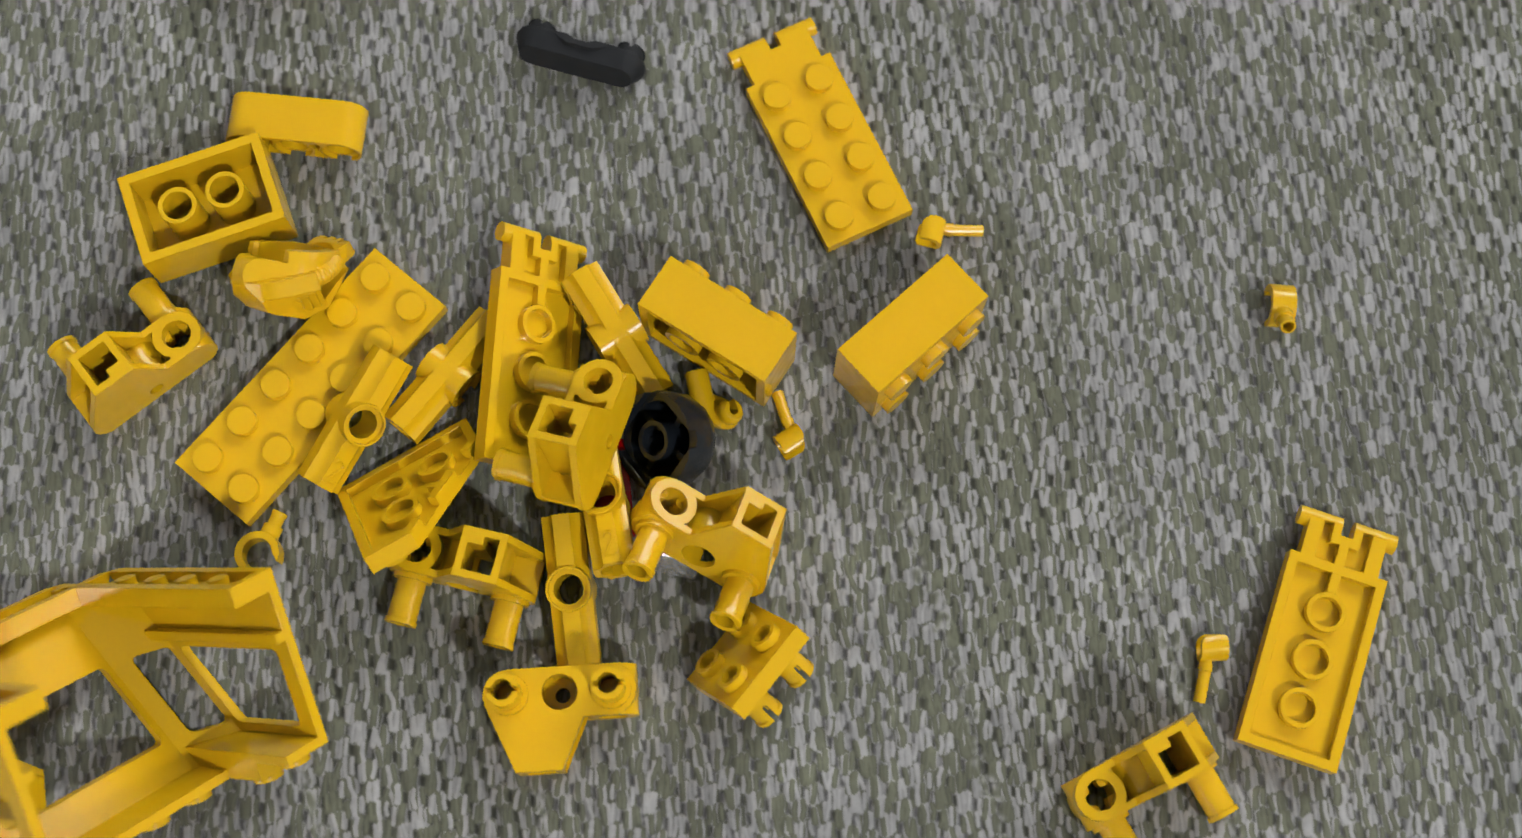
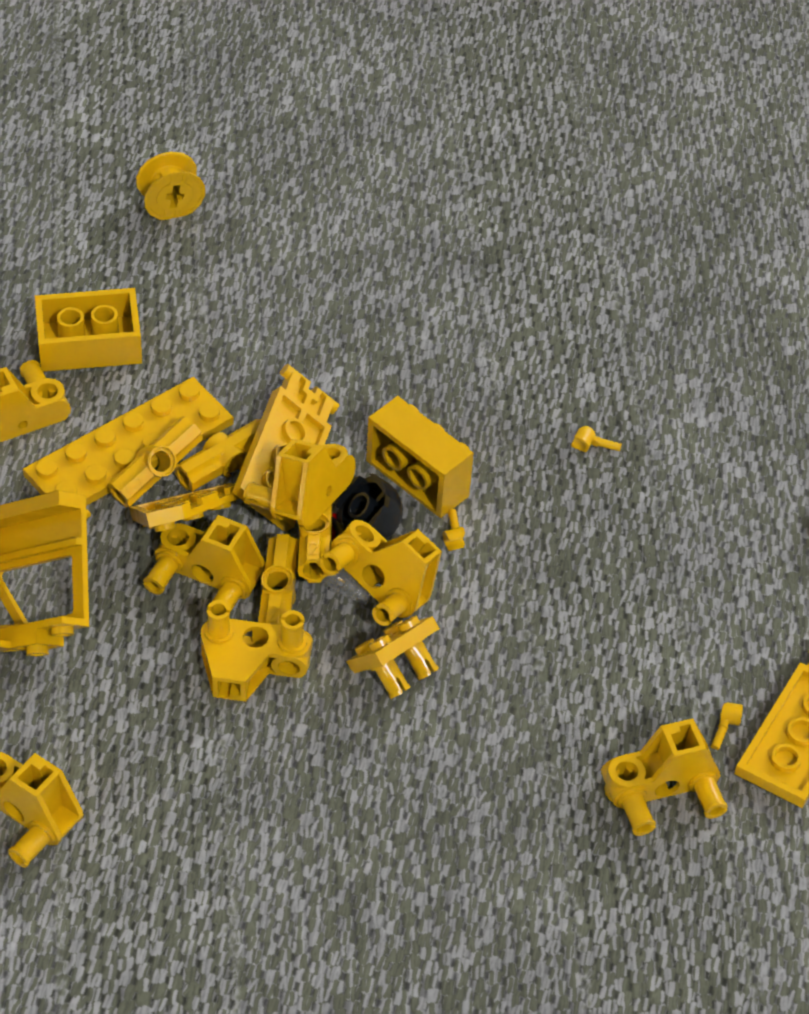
camera: 10 degrees right, 25 degrees down
yellow beam [226,92,369,161] -> none
yellow helmet [229,235,355,319] -> none
black piece [516,19,645,87] -> none
yellow piece [561,261,673,395] -> none
yellow arm [684,368,743,430] -> none
yellow hinge [727,17,913,253] -> none
yellow brick [833,254,988,417] -> none

